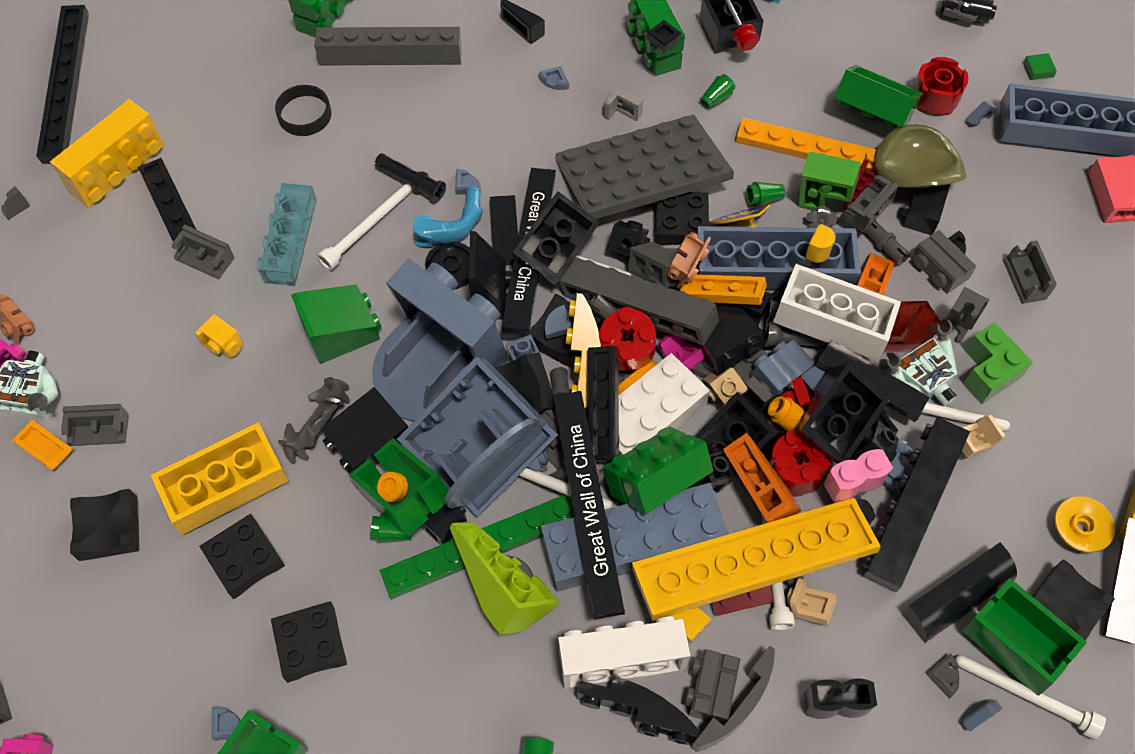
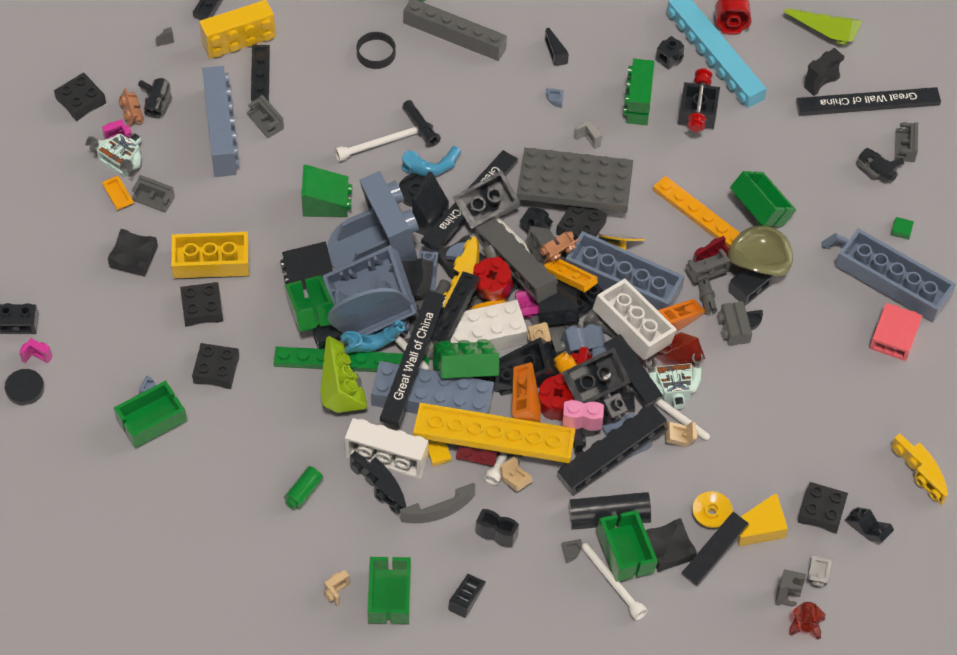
camera: 25 degrees right, 5 degrees down
yellow brick [195,314,244,359] -> none
clear light blue brick [257,183,317,286] -> none
dark grey piece [278,377,350,463] -> none
green cone [370,514,412,543] -> none
light orange tile [377,472,408,502] -> none
sand blue tile [456,169,481,194] -> none
black tile [490,195,518,265] -> none
black tile [646,20,682,52] -> none
dark grey brick [685,649,741,725] -> none
green cone [700,74,736,109] -> none
green cone [745,182,785,207] -> none
bright green brick [799,152,861,211] -> none
yellow brick [805,224,835,263] -> none
dark grey plant [806,205,838,228] -> none
red brick [913,57,969,115] -> none
dark grey hinge [941,287,990,343] -> none
bright green brick [963,322,1033,404] -> none
sand blue tile [963,699,1003,731] -> none
dark grey hinge [1003,240,1057,304] -> none
none -> black piece [138,78,172,118]
none -> sand blue brick [202,66,239,177]
none -> dark azure piece [340,320,405,354]

